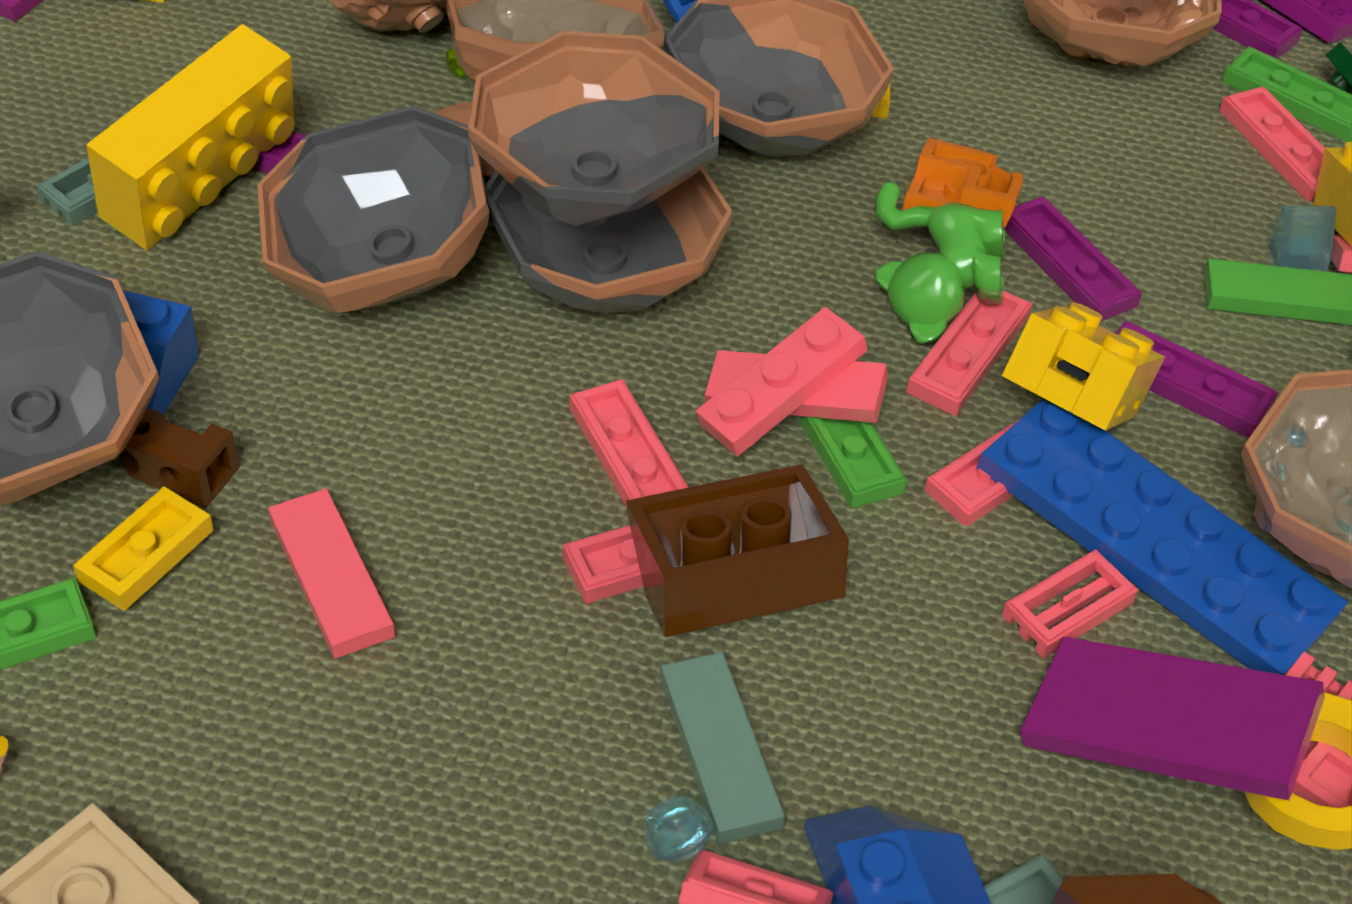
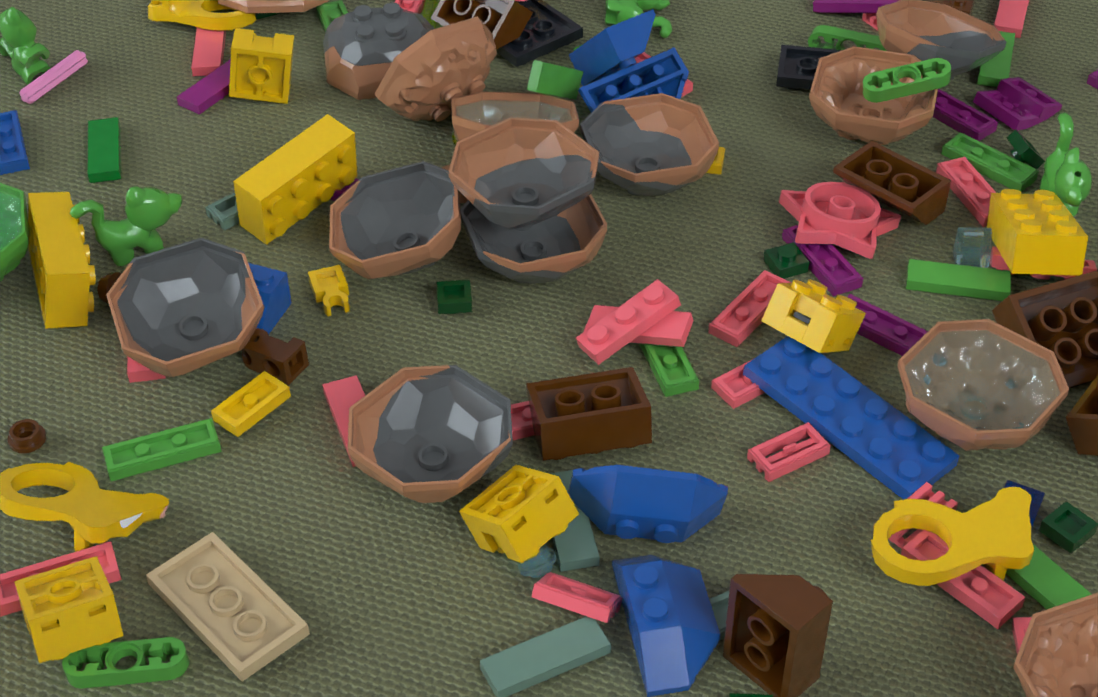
camera: 10 degrees right, 5 degrees down
coral tile [569,379,689,506] -> none
bright green animal [874,182,1006,344] -> none
orange brick [902,137,1023,228] -> none
magenta tile [1020,637,1325,801] -> none
none -> yellow plate [308,265,350,317]
none -> dark grey rock [348,365,513,503]
none -> dark green plate [437,280,472,314]
none -> yellow piece [459,465,579,563]
none -> blue wedge [568,465,728,543]
none -> dark green plate [763,242,809,279]
none -> coral plate [779,182,901,259]
none -> reddish brown slope [833,141,951,225]

